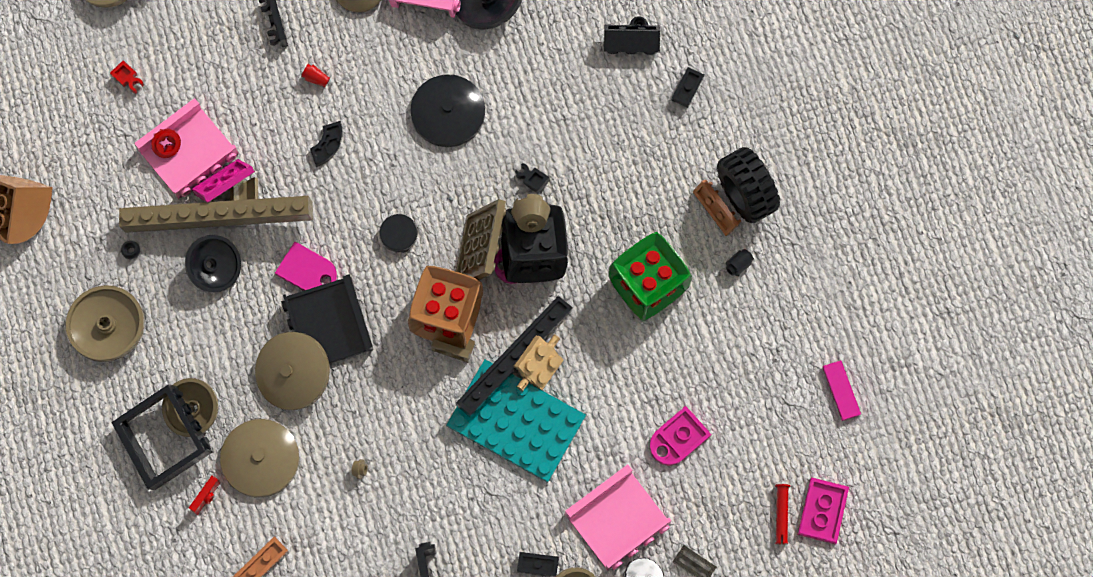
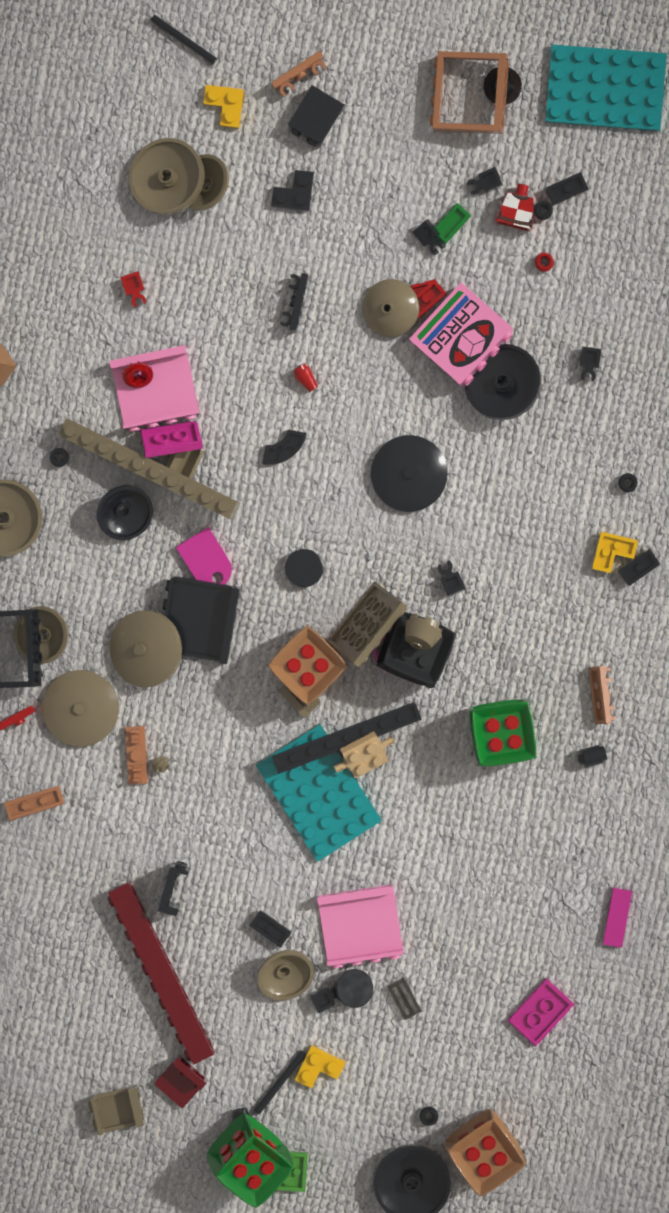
camera: 30 degrees right, 15 degrees up
black brick [603,25,660,55] -> none
dark pink tile [650,406,712,466] -> none
black tyre [716,147,780,223] -> none
red pin [775,484,791,545] -> none
none -> nougat plate [125,726,148,784]
none -> yellow plate [592,532,638,573]

